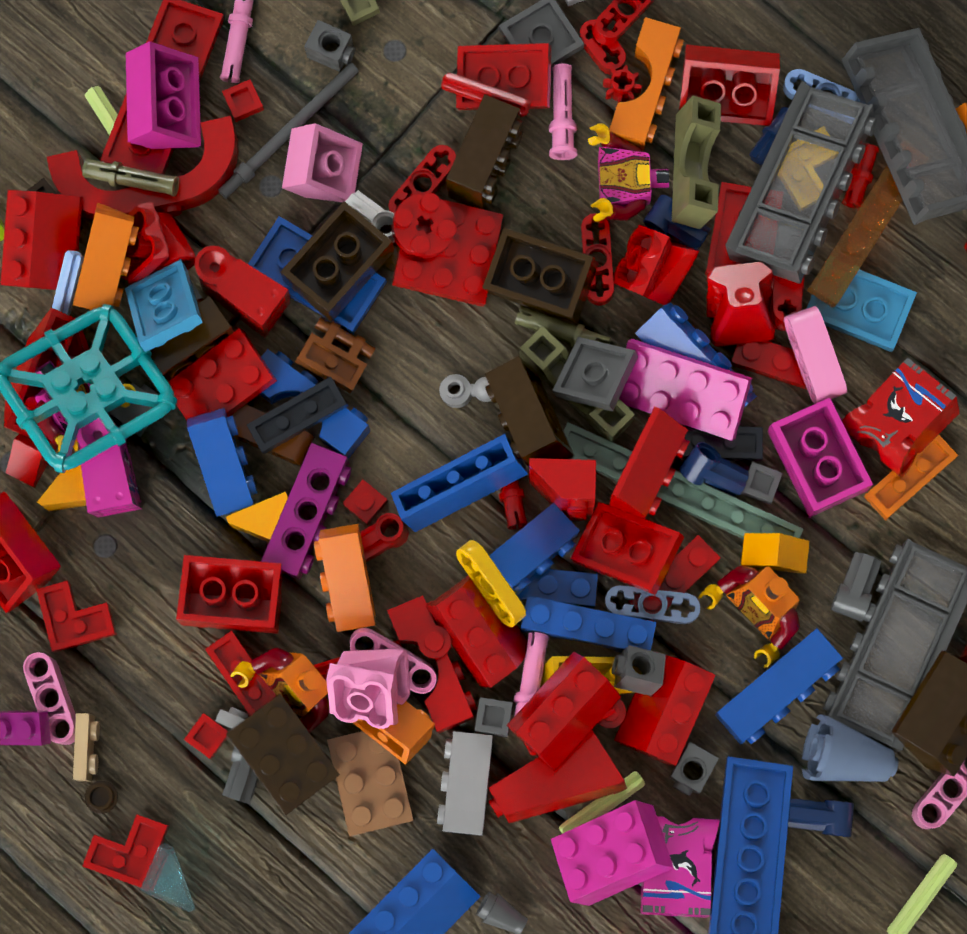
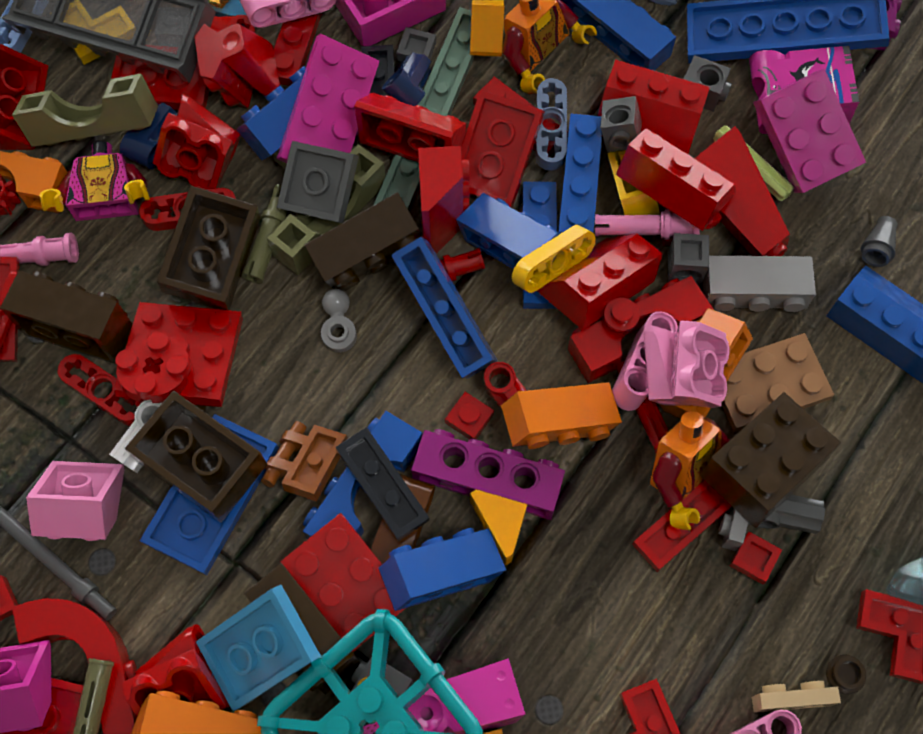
camera: 100 degrees left, 10 degrees down
red slope [176,555,282,634] -> none
red piece [195,246,291,338] -> none
dark blue axle [749,107,789,165] -> none

